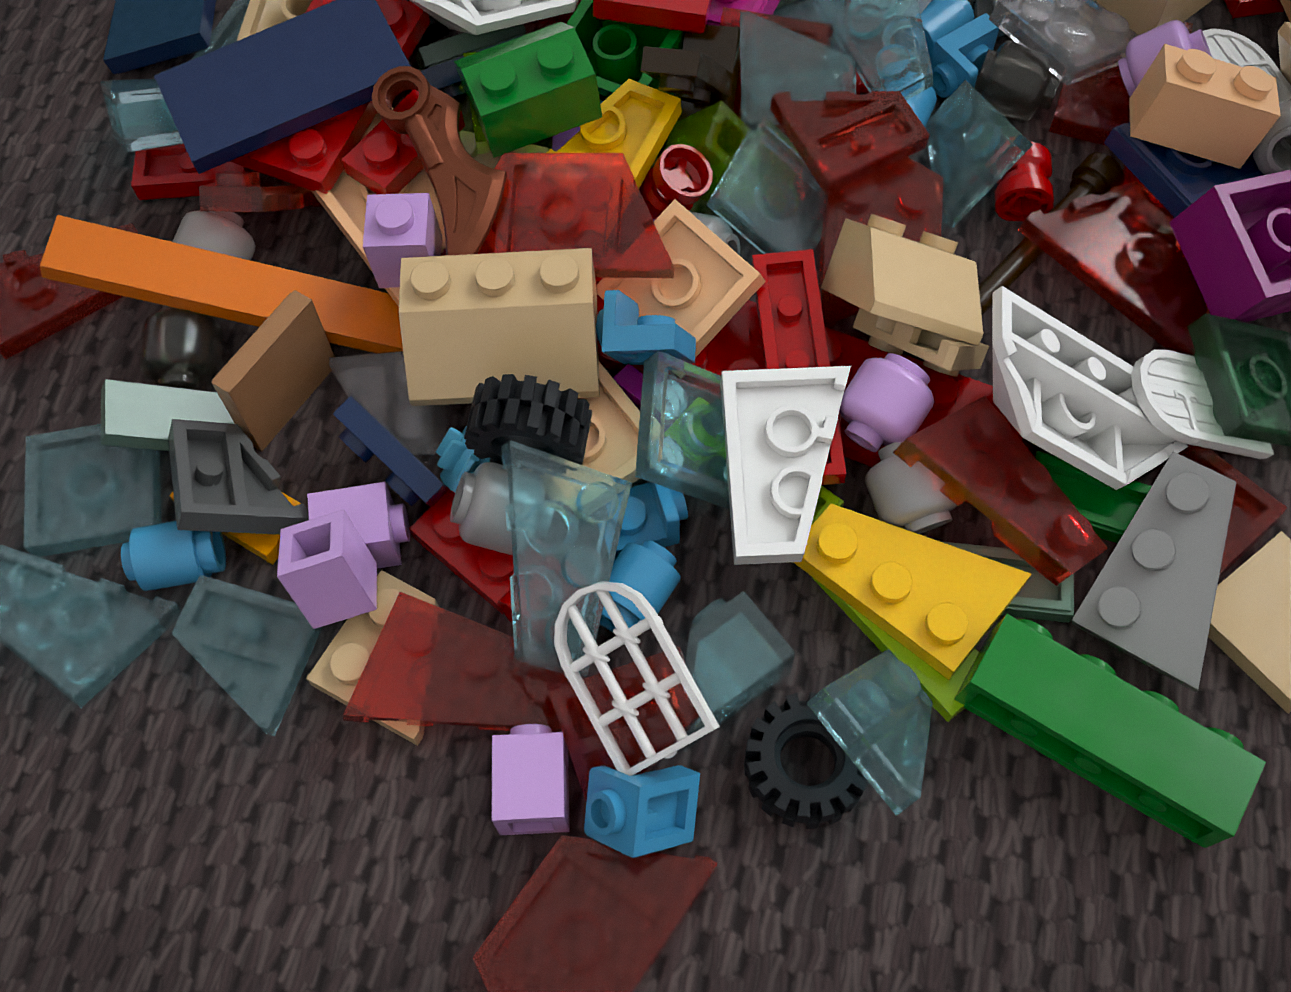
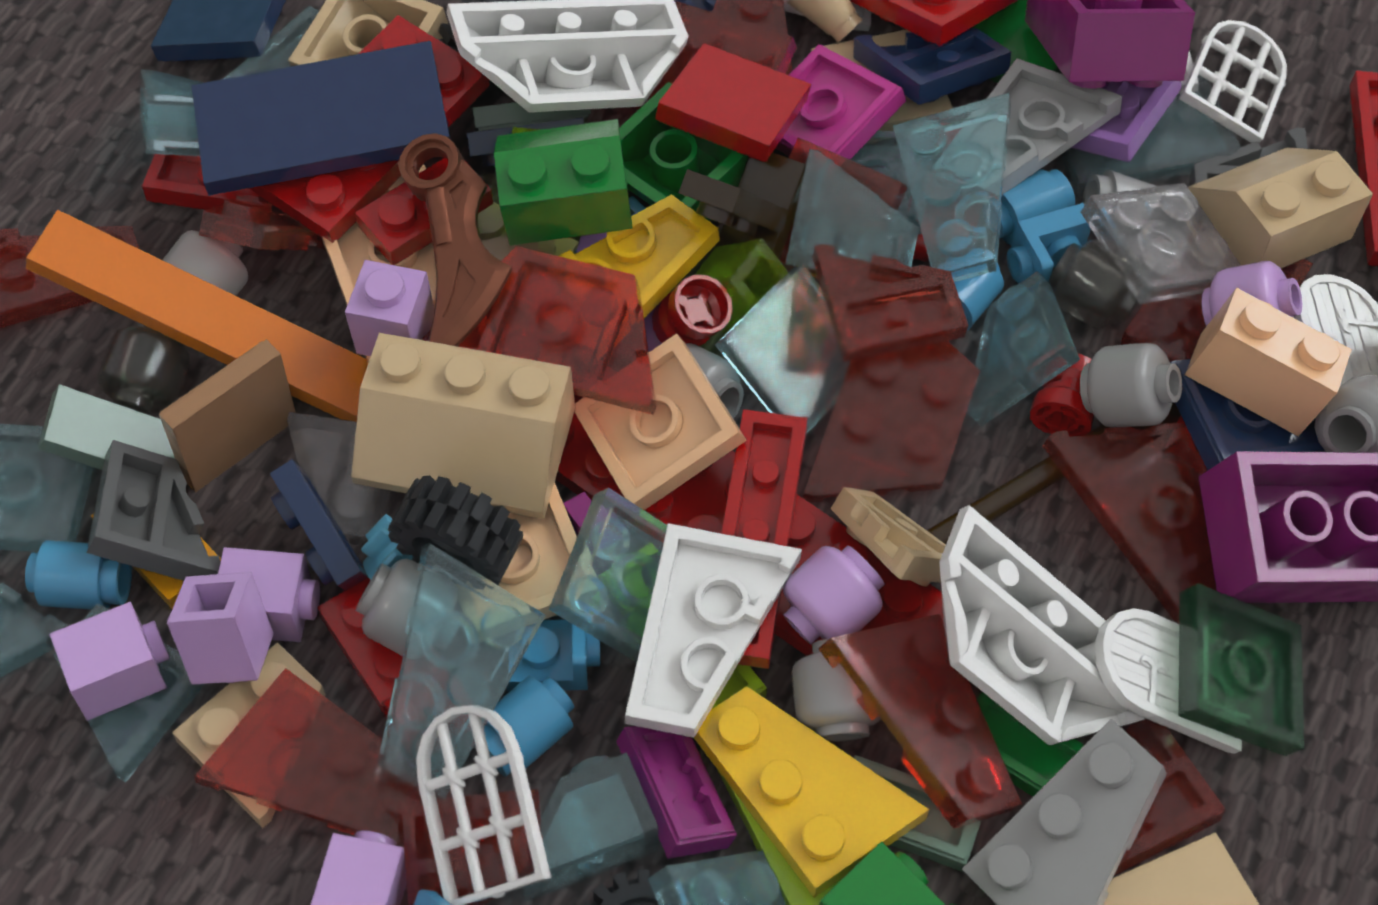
camera: 10 degrees right, 5 degrees down
dark azure bracket [596,290,696,365] -> none
tan slope [821,214,983,346] -> none
none -> lavender brick [50,601,170,721]
none -> magenta plate [616,726,737,858]
none -> light grey head [1080,343,1182,427]

